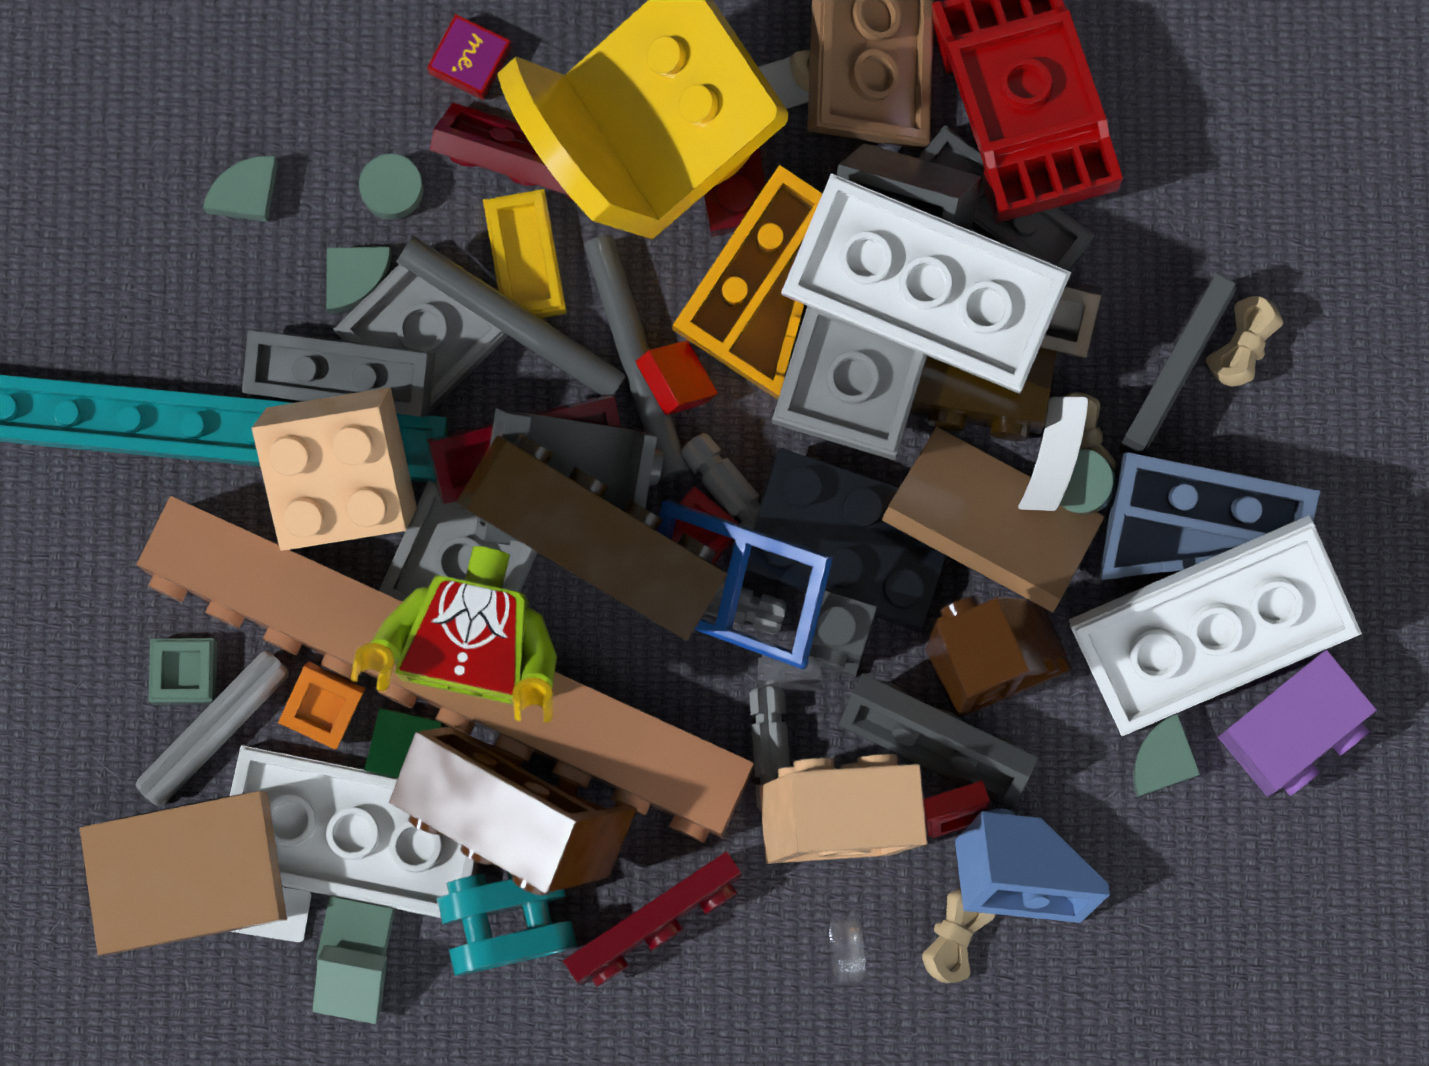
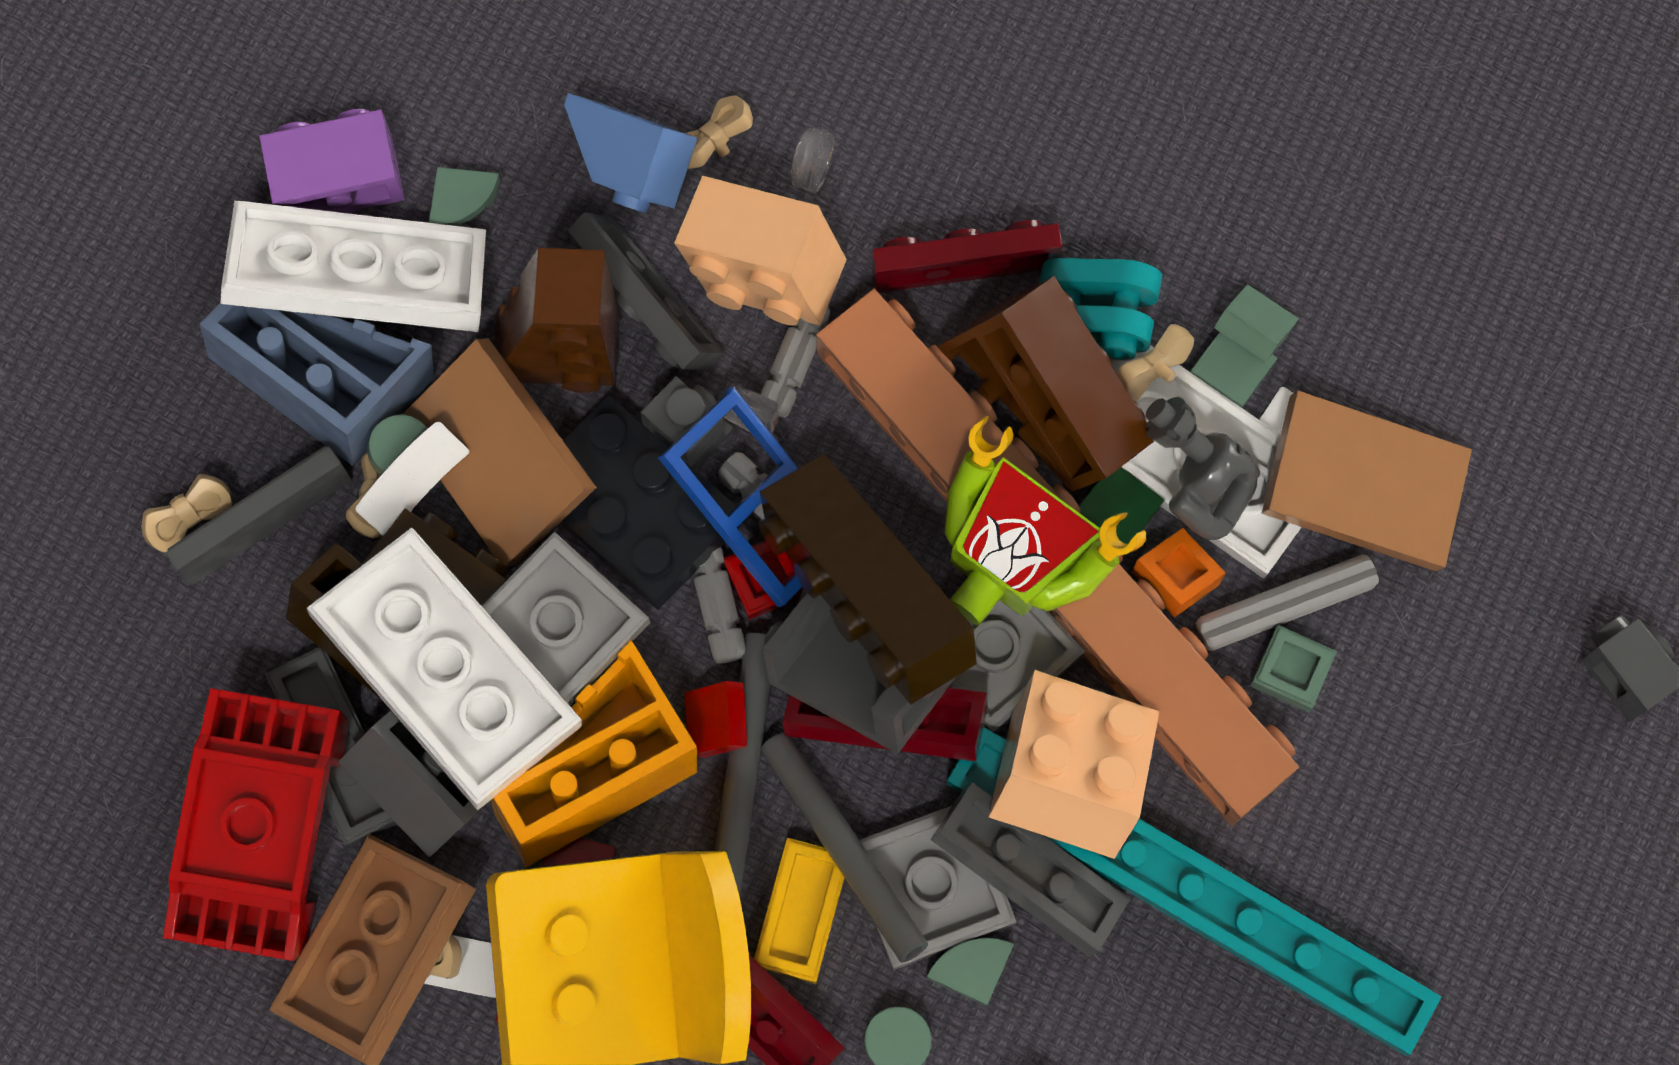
camera: 160 degrees left, 5 degrees down
red tile [923,780,990,838] -> none
none -> tan piece [1116,324,1194,402]
none -> dark grey piece [1146,397,1260,540]

